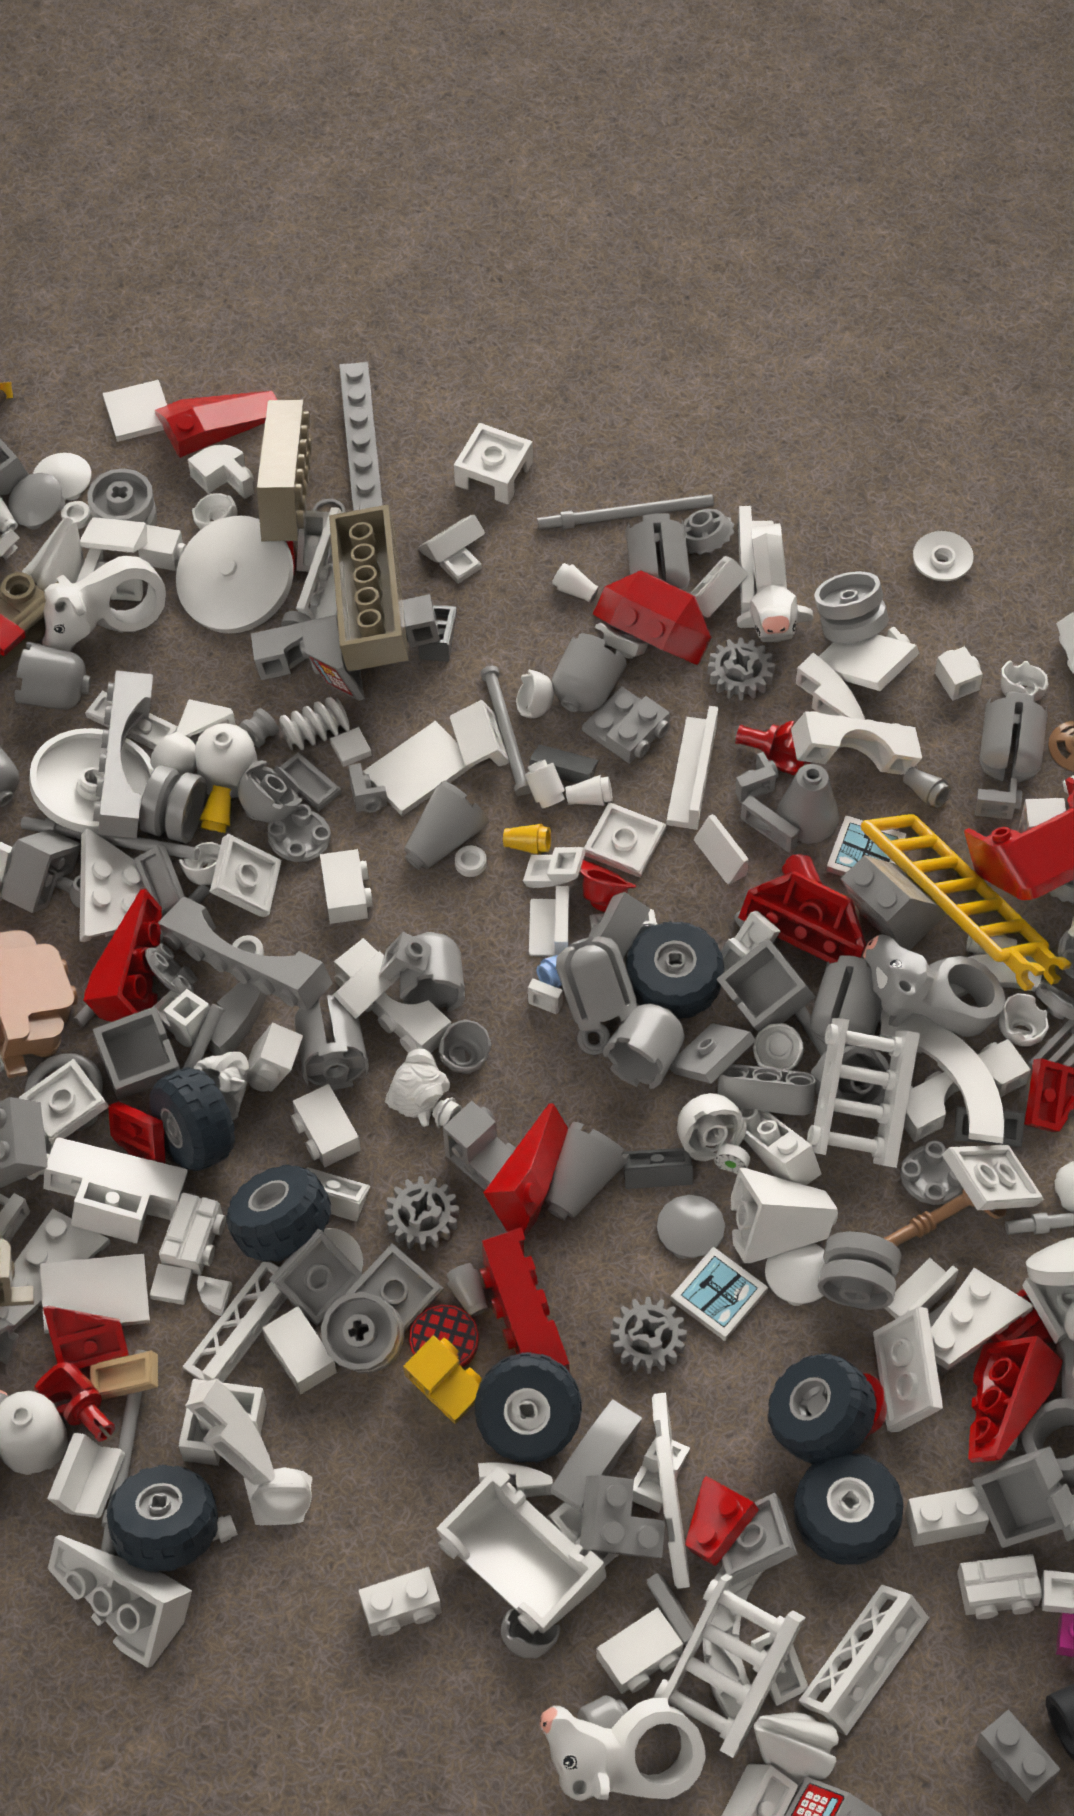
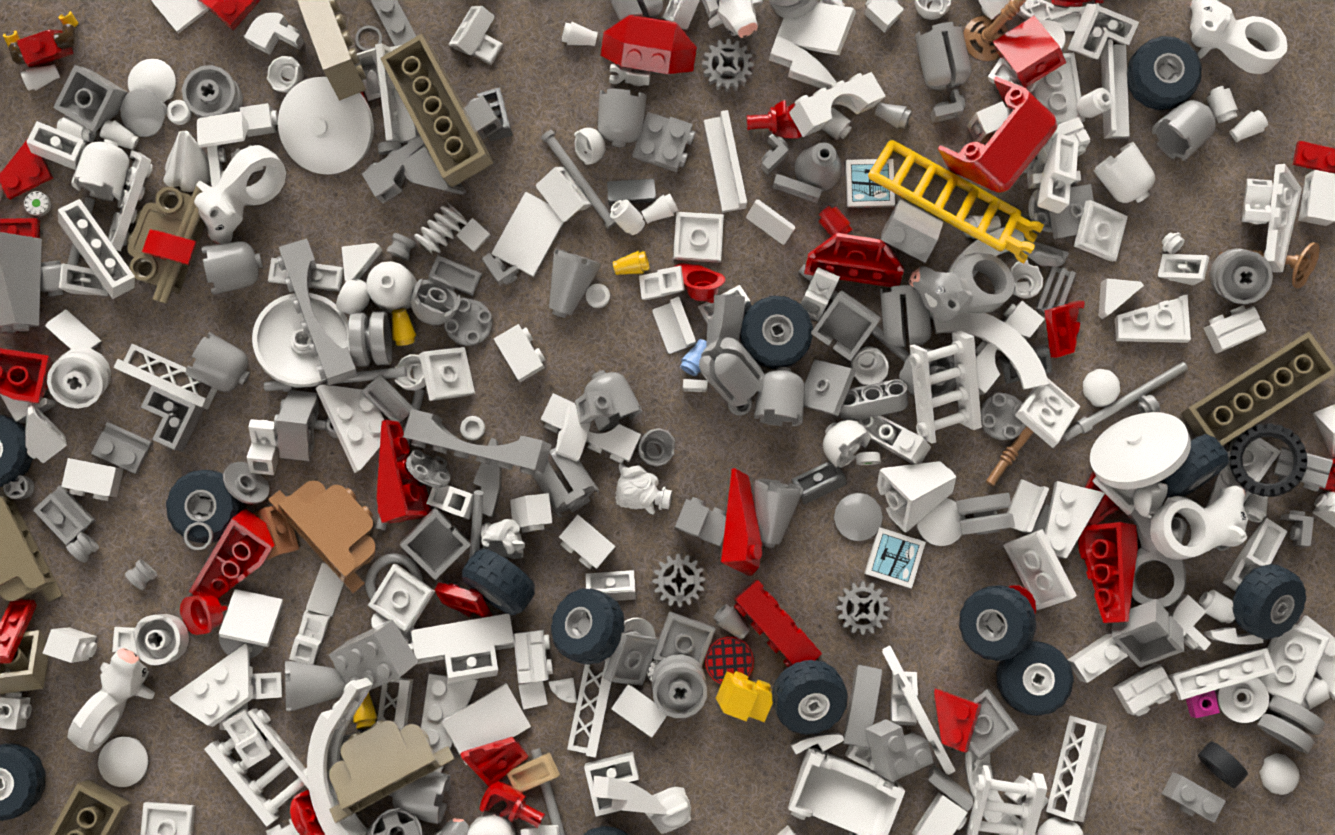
camera: 30 degrees left, 25 degrees up
none -> white brick [822,107,852,140]

